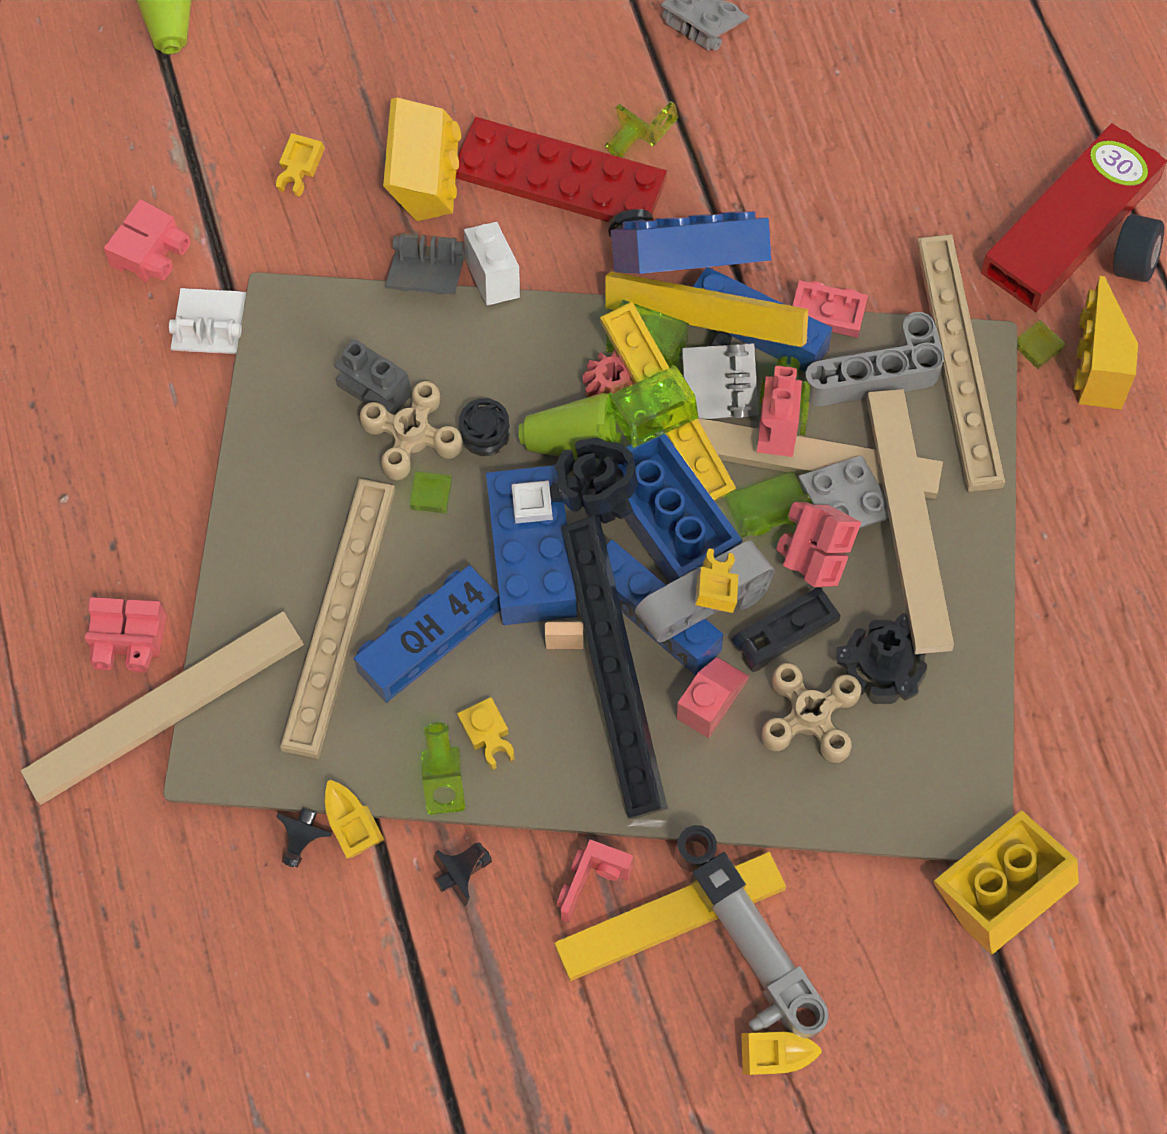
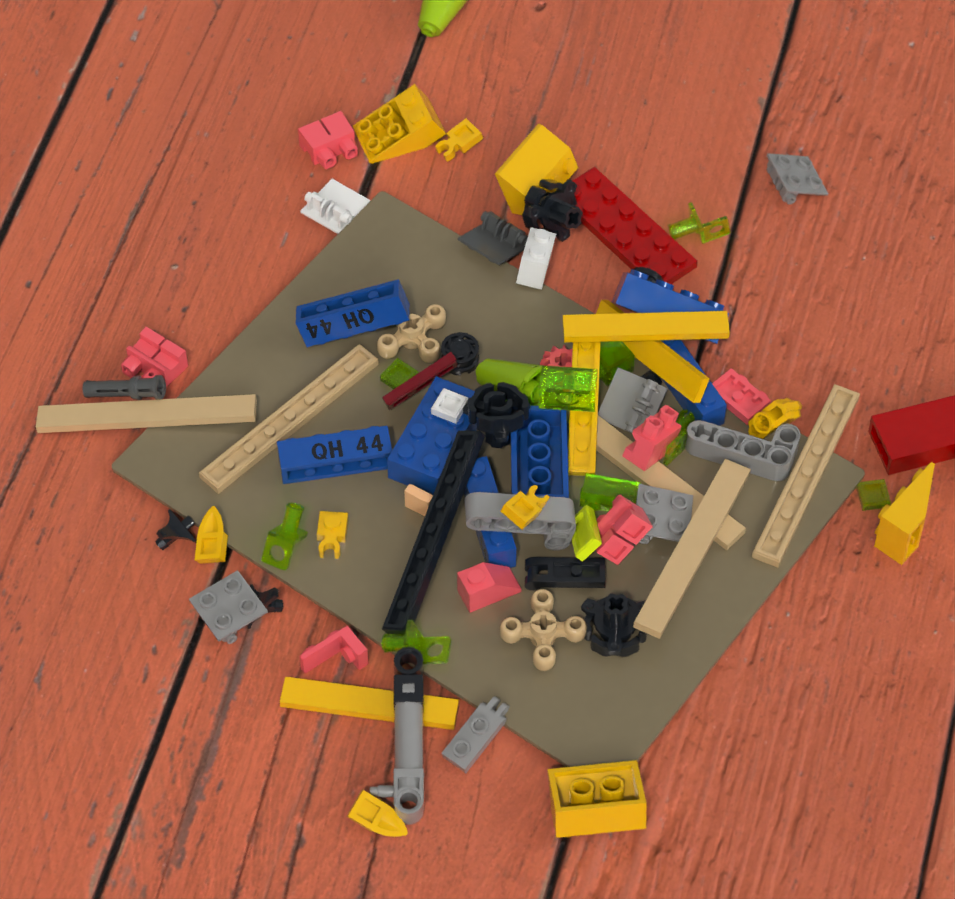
camera: 30 degrees right, 10 degrees down
dark grey hips [334,339,412,415] -> none
none -> dark grey pin [82,375,166,400]
none -> light grey hinge [189,570,268,644]
none -> blue brick [295,279,410,347]
none -> yellow slope [352,84,446,164]
none -> dark red tile [382,352,458,410]
none -> clear neon green bracket [382,620,452,664]
none -> light grey hinge [441,696,509,773]
none -> black piece [522,179,583,242]
none -> yellow tile [562,311,730,343]
none -> neon yellow tile [572,505,602,562]
none -> yellow rock [748,398,802,439]

